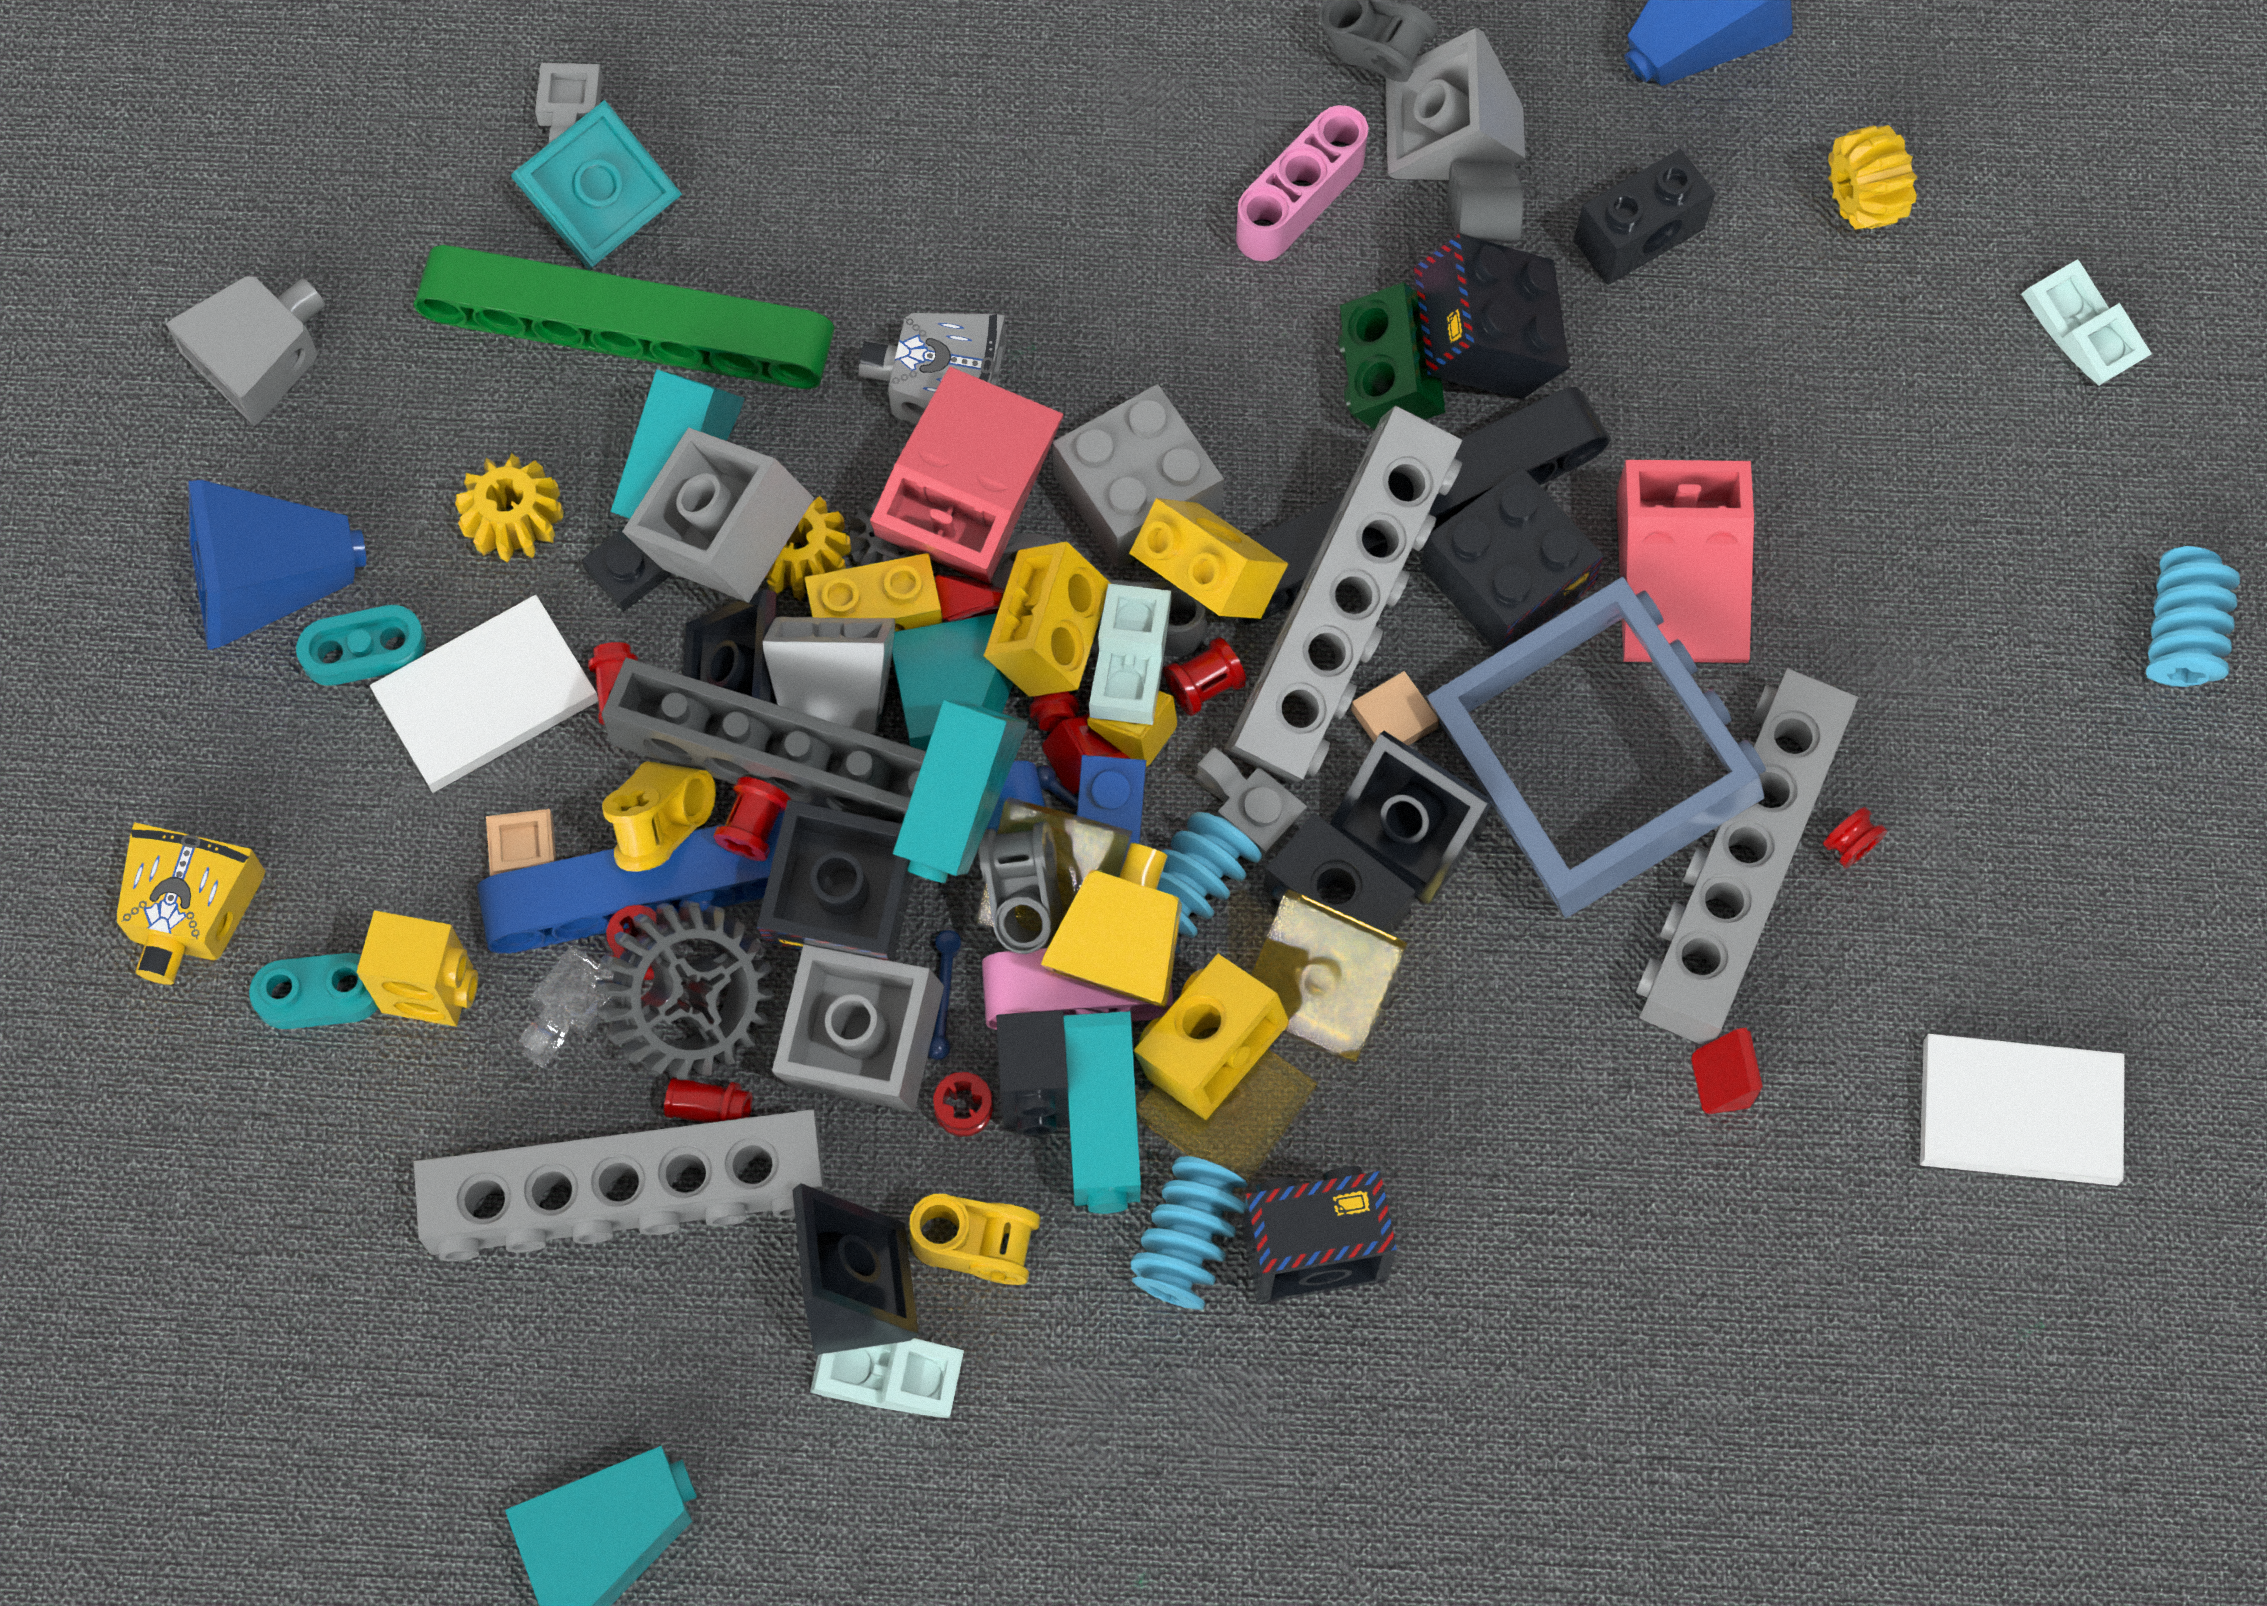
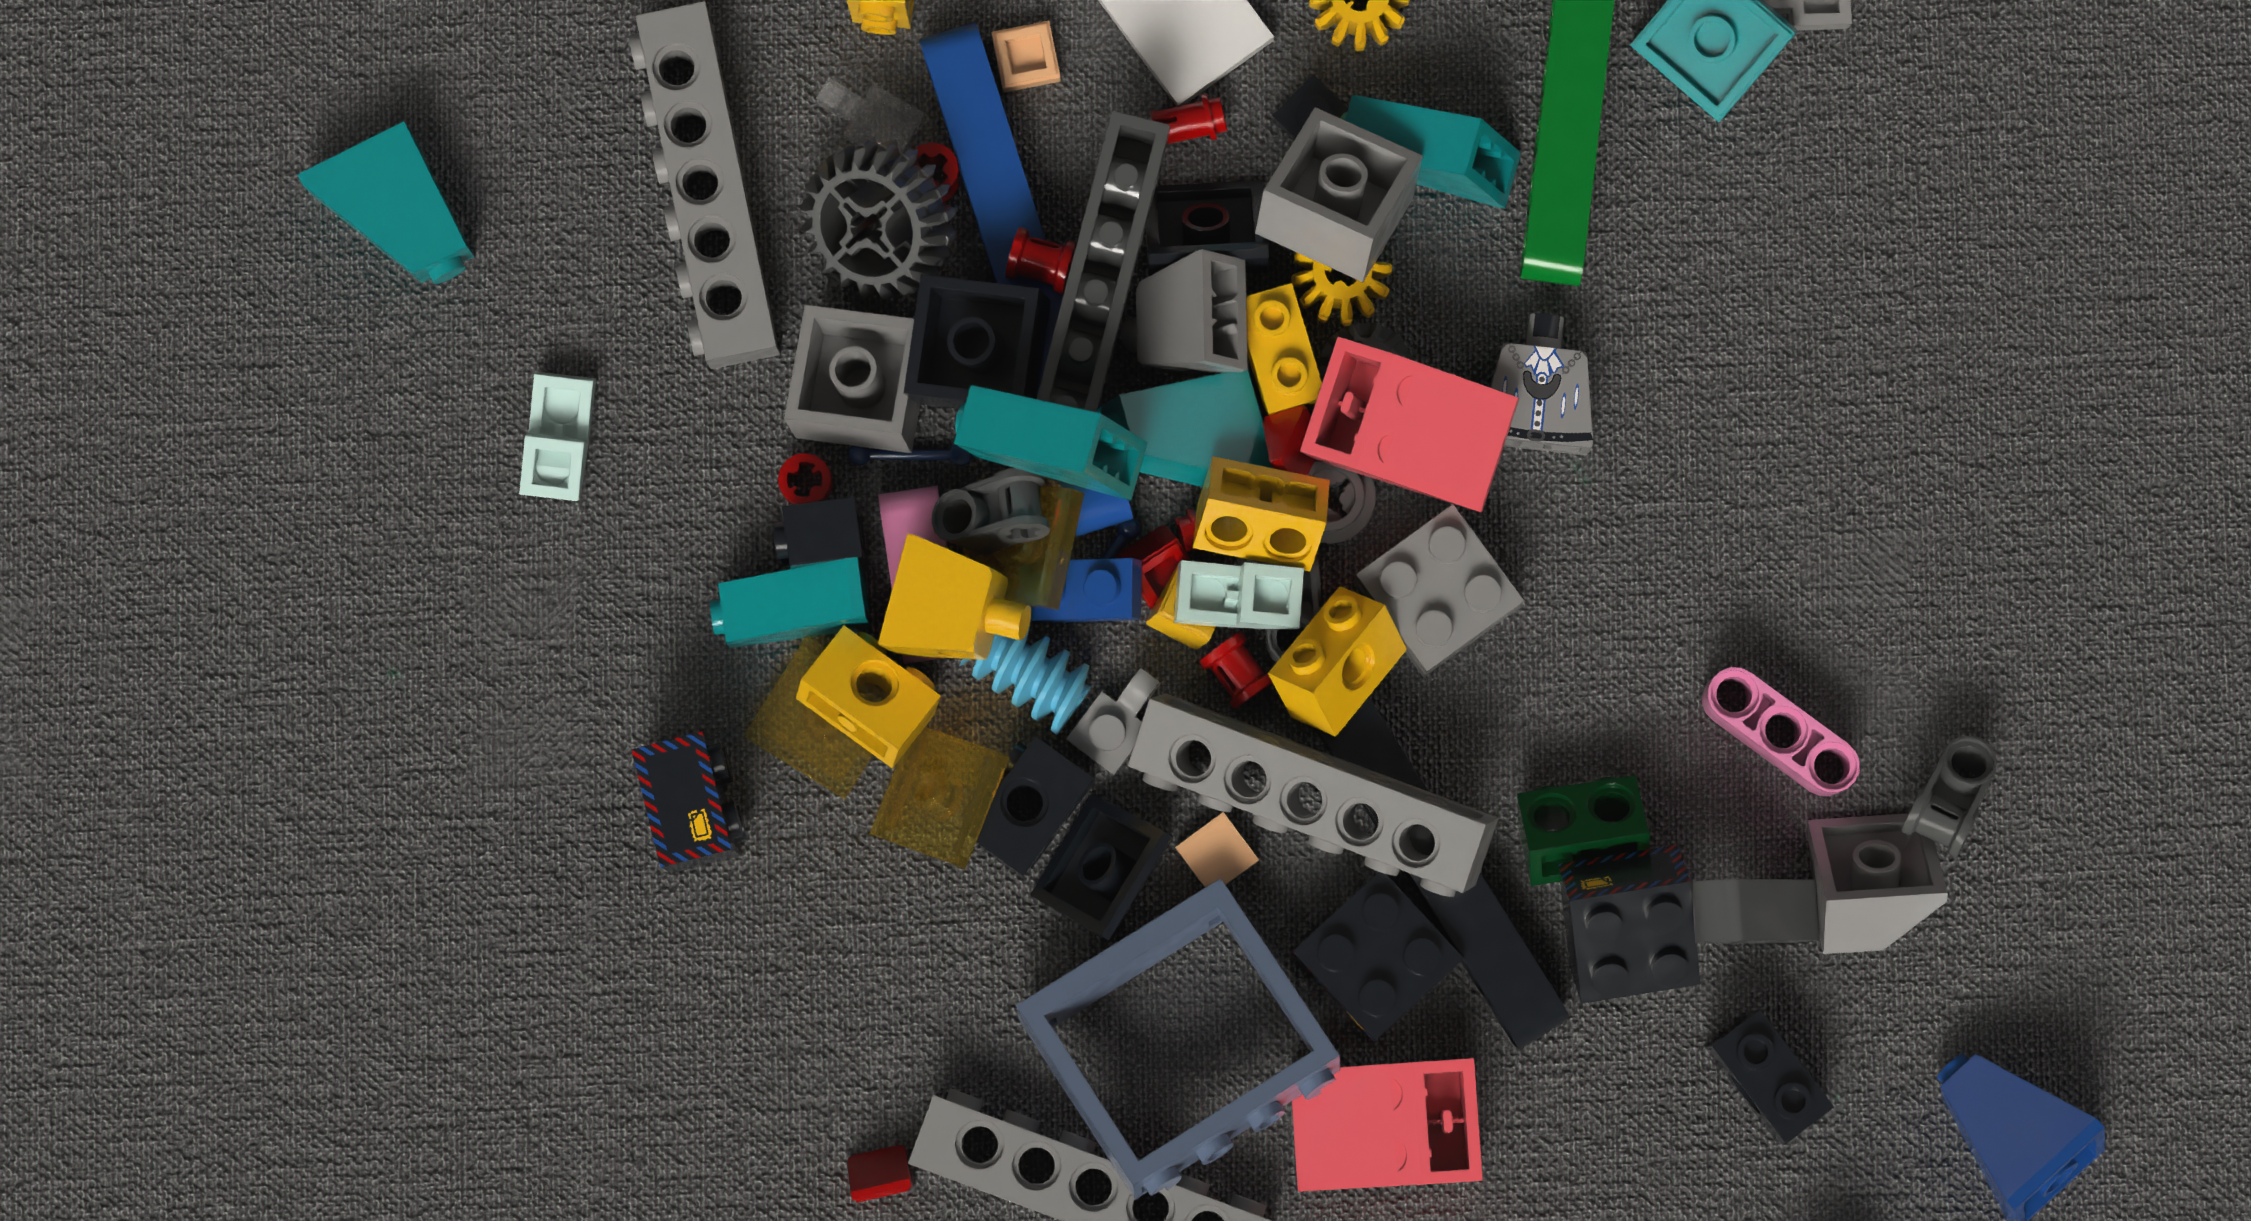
camera: 90 degrees right, 15 degrees up
yellow piece [602,761,716,871] -> none
red pin [664,1077,752,1123] -> none
black slope [792,1183,919,1355] -> none
yellow piece [910,1194,1041,1285] -> none
medium azure piece [1130,1156,1248,1310] -> none

